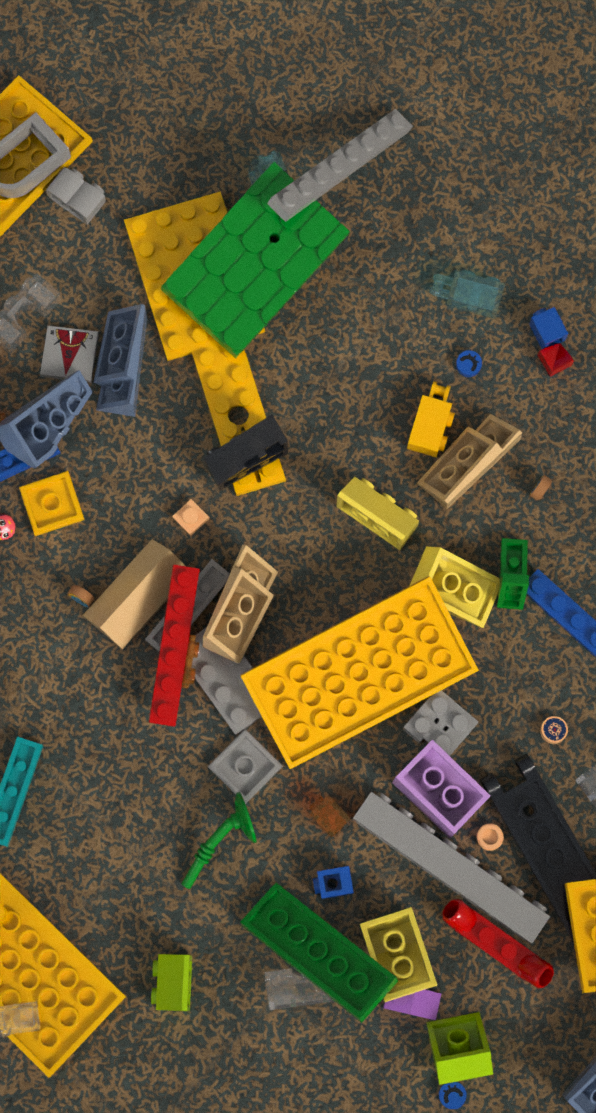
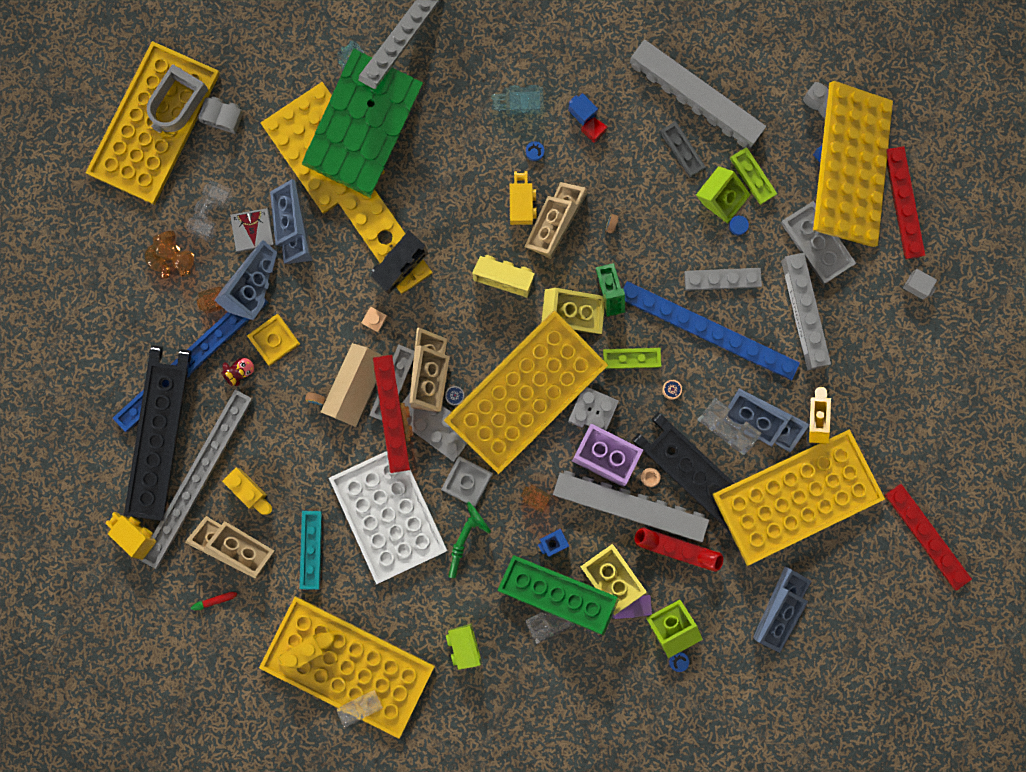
camera: 15 degrees left, 5 degrees up
none -> white plate [329,451,448,584]
none -> tile [445,386,465,406]
none -> lime plate [603,348,661,369]

